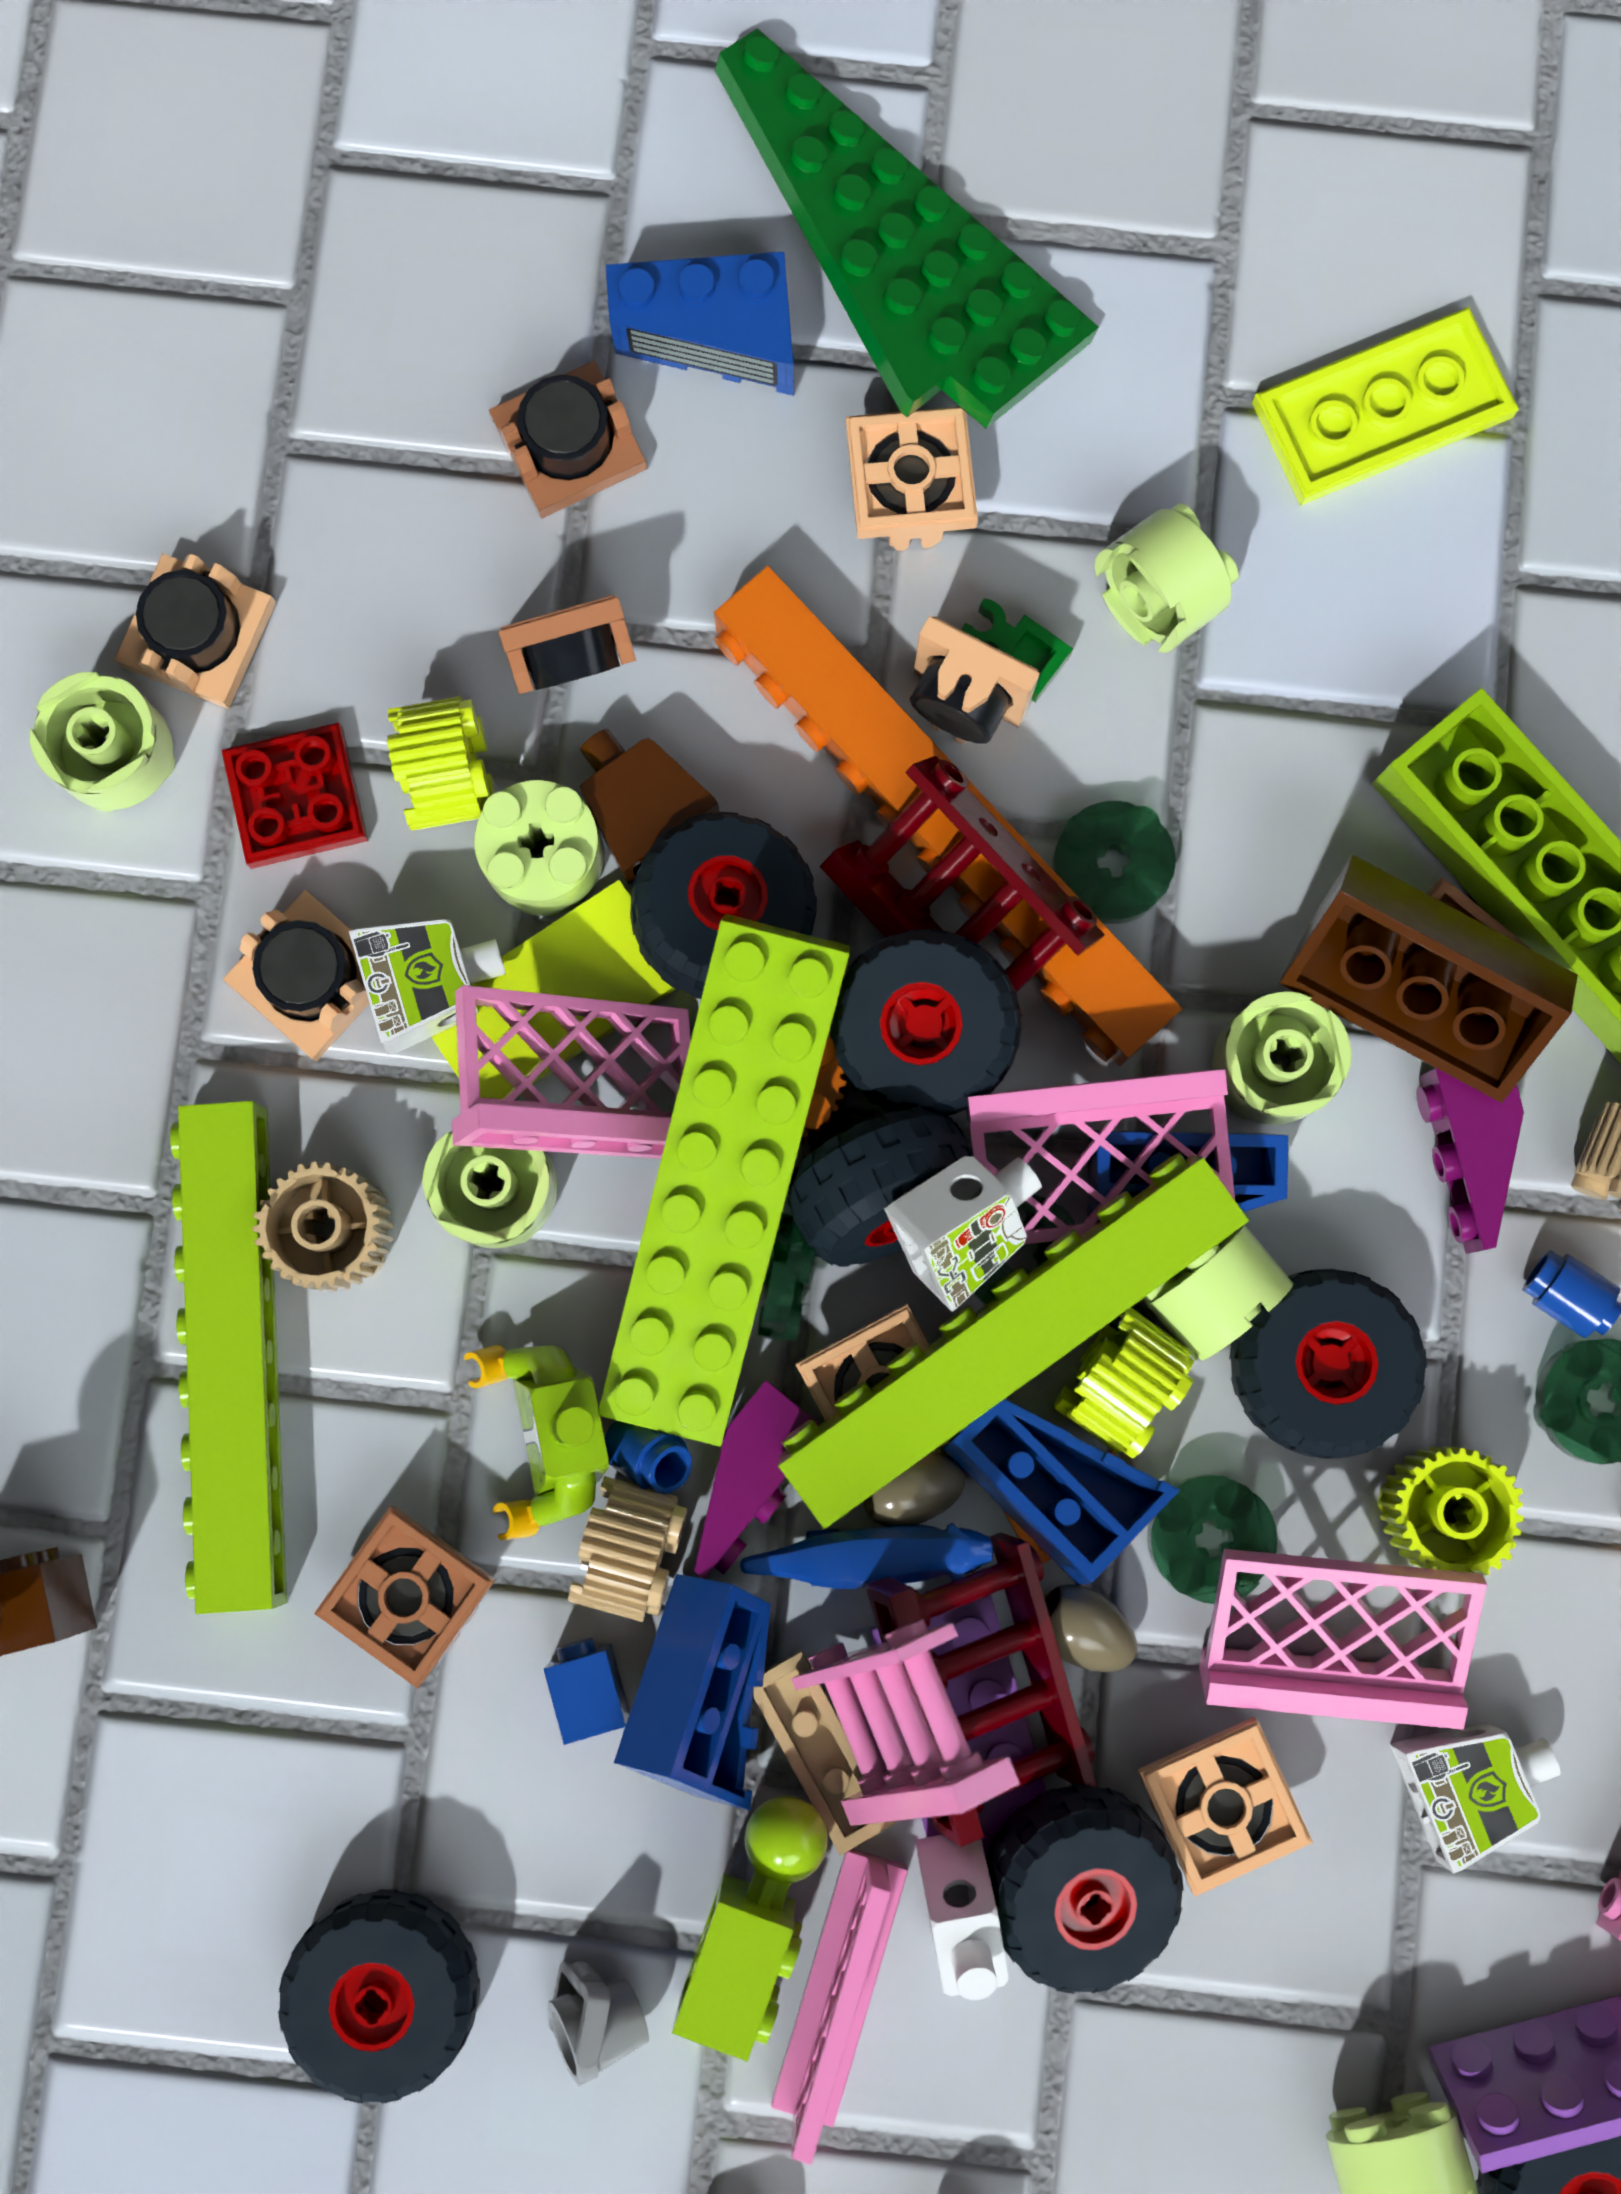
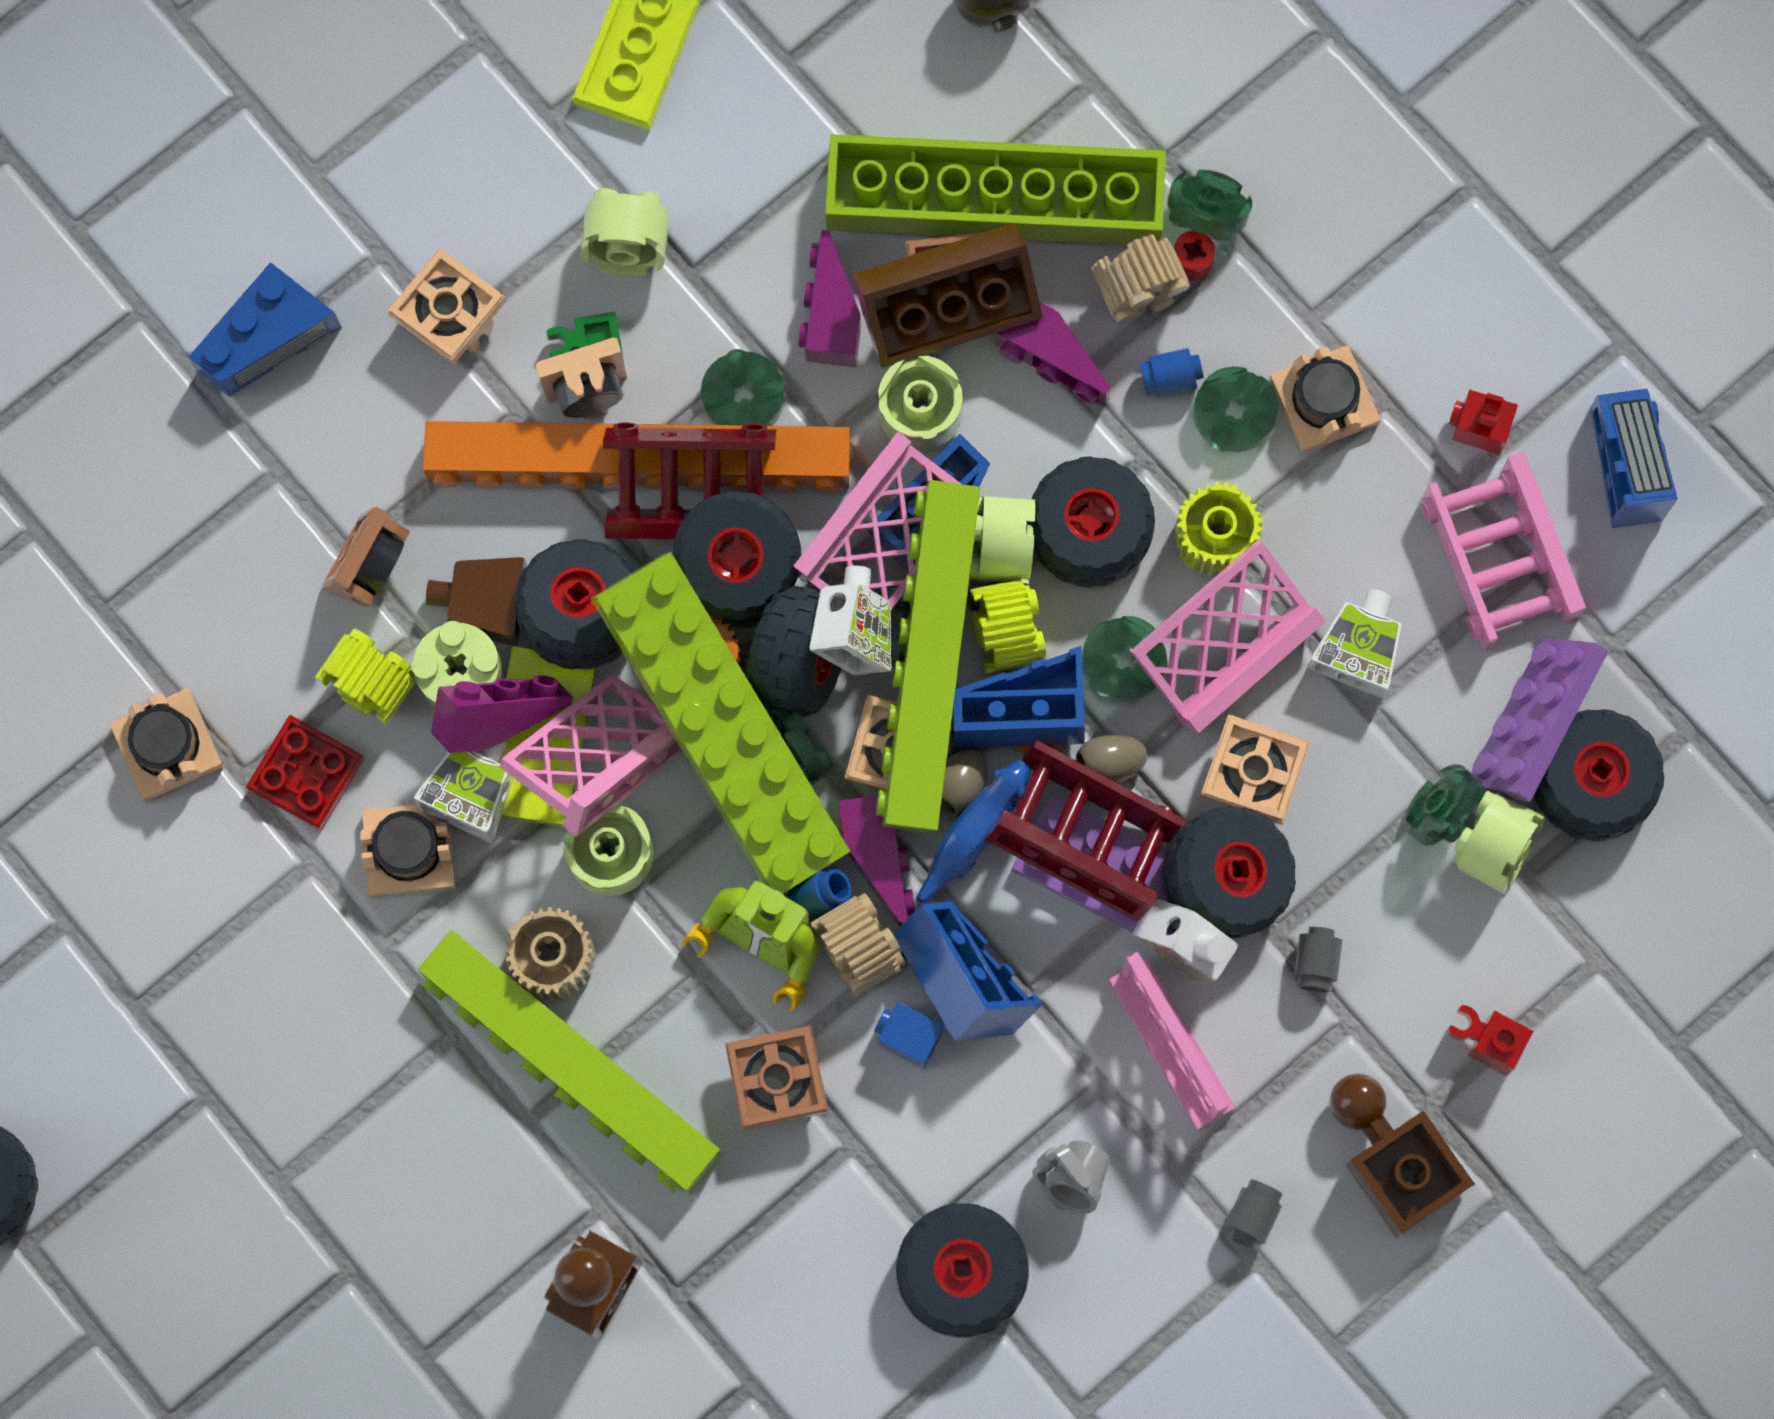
camera: 45 degrees left, 5 degrees down
yellowish green brick [29,672,175,812] -> none
piece [488,360,647,519] -> none
lime brick [672,1796,828,2062] -> none
green wing [715,28,1099,429] -> none
tan plate [753,1649,896,1856] -> none
bright pink fence [791,1619,1020,1826] -> none
none -> magenta slope [431,675,573,753]
none -> magenta slope [798,229,861,368]
none -> dark grey brick [1294,927,1343,992]
none -> clear green plate [1405,764,1486,846]

